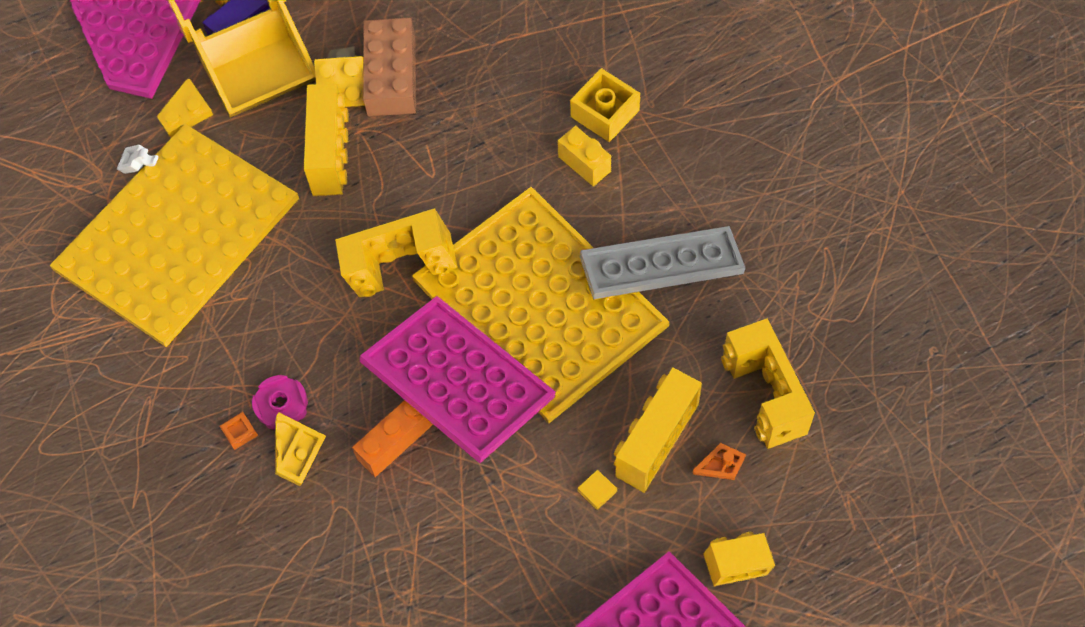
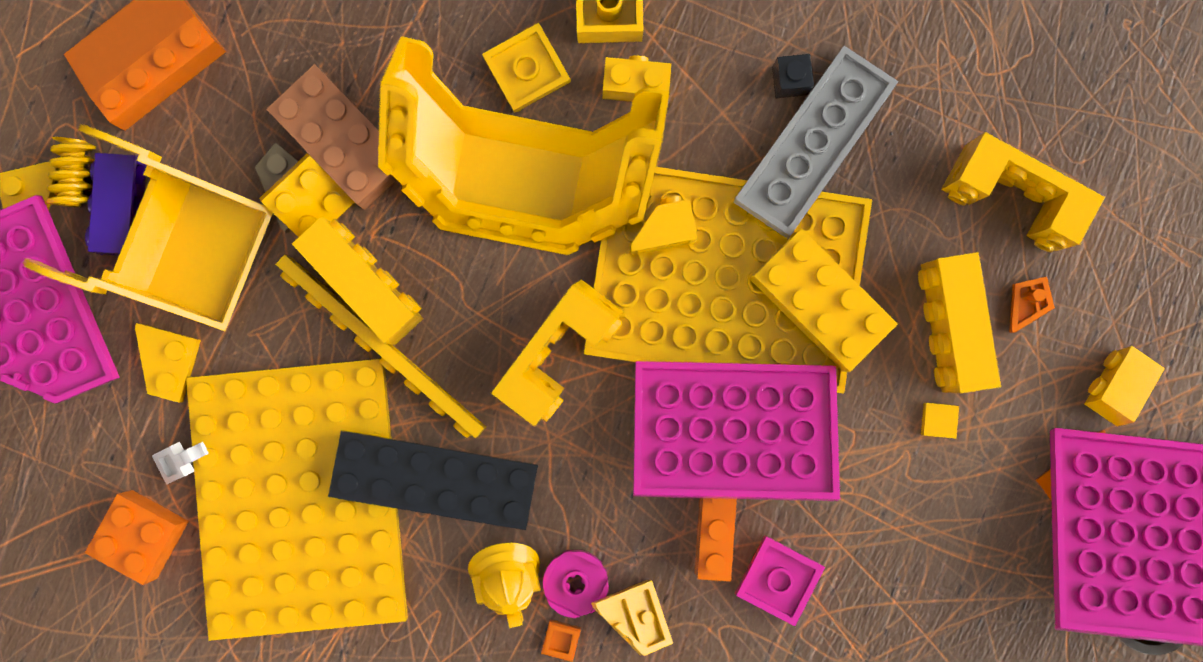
camera: 45 degrees left, 25 degrees up
none -> orange brick [85,490,189,585]
none -> yellow plate [276,255,487,438]
none -> black plate [328,430,538,530]
none -> yellow windscreen [378,37,669,255]
none -> yellow helmet [468,543,541,628]
none -> yellow plate [482,23,571,113]
none -> yellow slope [630,196,698,255]
none -> dark pink plate [735,535,825,626]
none -> yellow brick [750,228,898,372]
none -> black brick [772,54,814,99]

